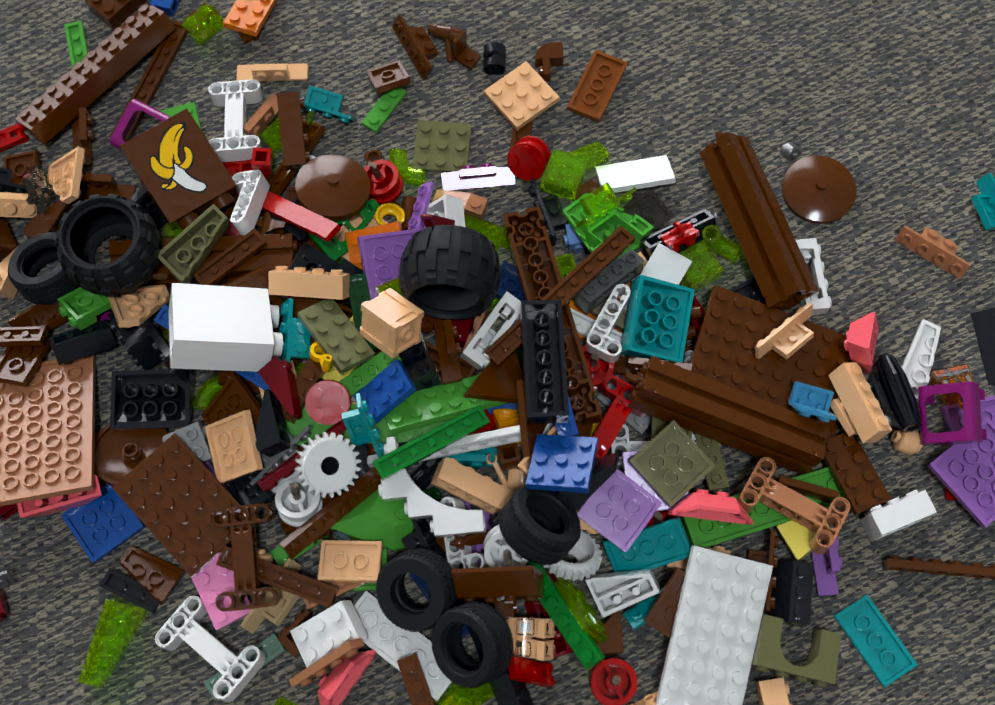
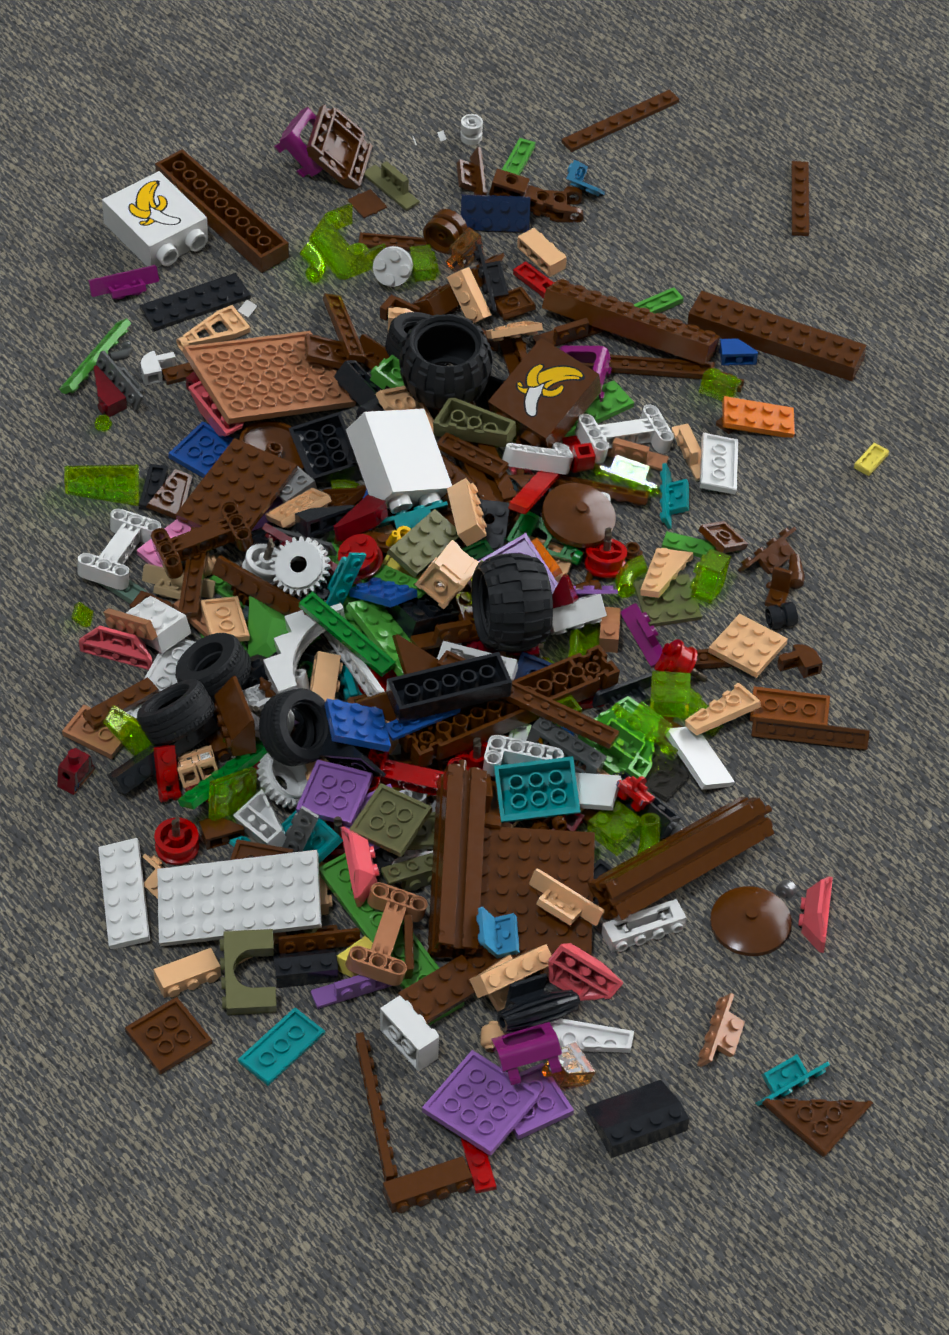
camera: 70 degrees right, 20 degrees down
clear smoke plate [21,165,54,213] -> none
reddish brown wedge [277,91,311,170] -> none
yellow piece [375,203,405,225] -> none
none -> clear neon green plate [94,415,112,431]
none -> dark grey bracket [282,806,319,852]
none -> light nougat wing [640,548,693,598]
none -> light nougat wing [685,683,761,736]
none -> clear neon green brick [690,549,731,604]
none -> white tile [700,433,738,495]
none -> reddish brown plate [751,716,870,750]
none -> coral wedge [798,876,833,953]

